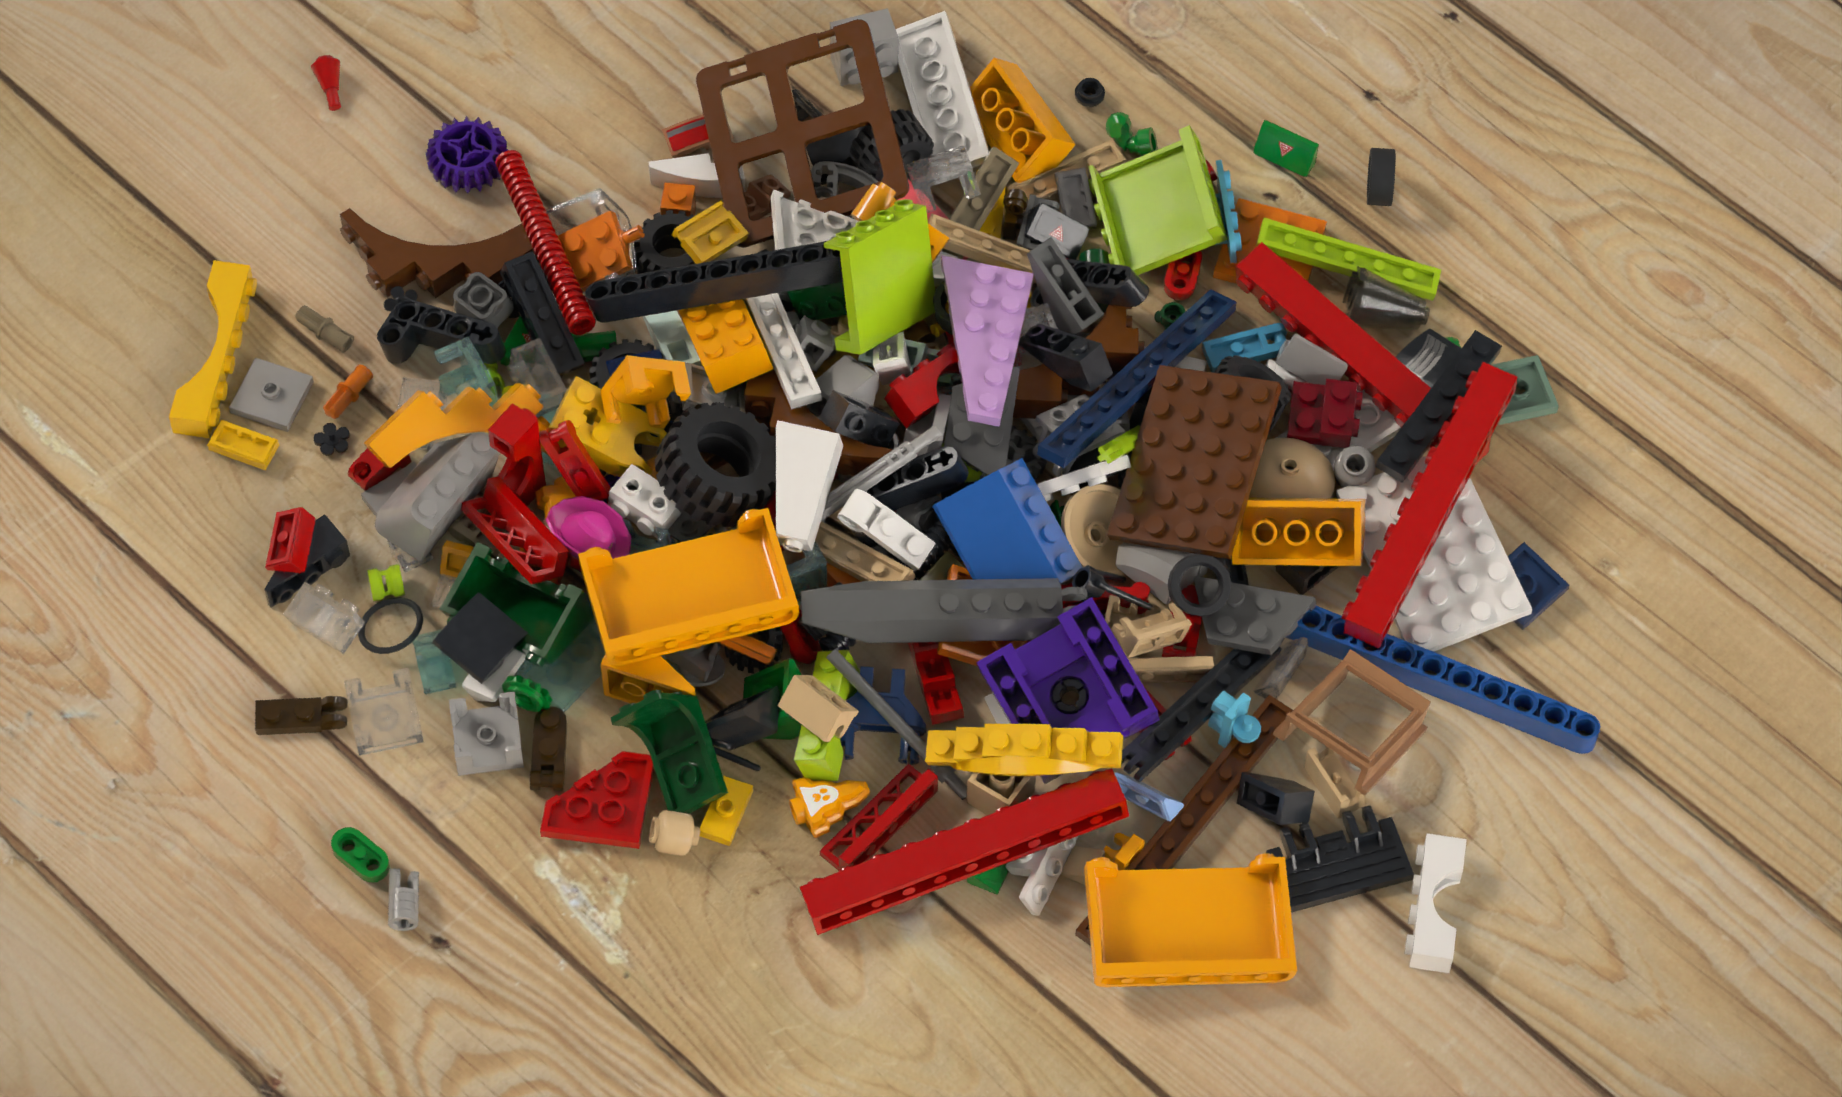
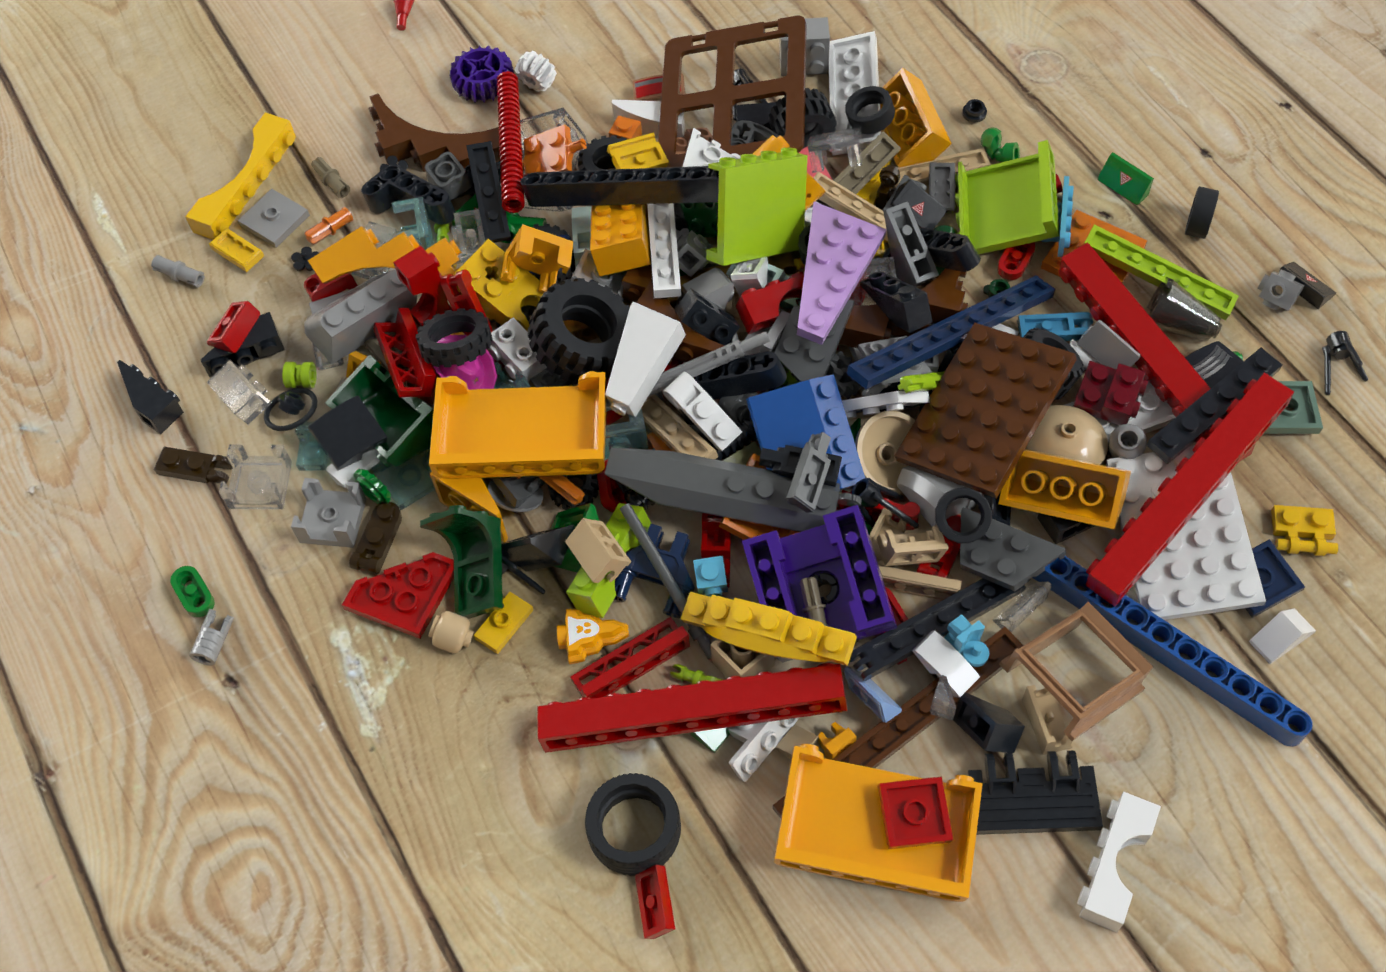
camera: 20 degrees right, 0 degrees up
none -> black slope [117,360,184,435]
none -> light grey pin [151,255,205,288]
none -> black plate [278,392,305,415]
none -> black tyre [416,308,493,367]
none -> white gear [514,51,557,92]
none -> black tyre [585,773,681,876]
none -> red plate [635,865,676,939]
none -> lime piece [670,664,722,684]
none -> medium azure brick [693,556,728,597]
none -> black hinge [759,445,842,487]
none -> dark grey hinge [786,432,831,513]
none -> dark tan axle [800,577,827,626]
none -> black tyre [845,86,895,135]
none -> red plate [878,776,953,850]
none -> white slope [912,630,980,697]
none -> clear slope [930,675,956,720]
none -> white slope [1249,608,1316,664]
none -> light grey brick [1258,269,1304,311]
none -> yellow plate [1271,505,1338,556]
none -> black slope [1279,262,1336,309]
none -> black plant [1322,331,1368,395]

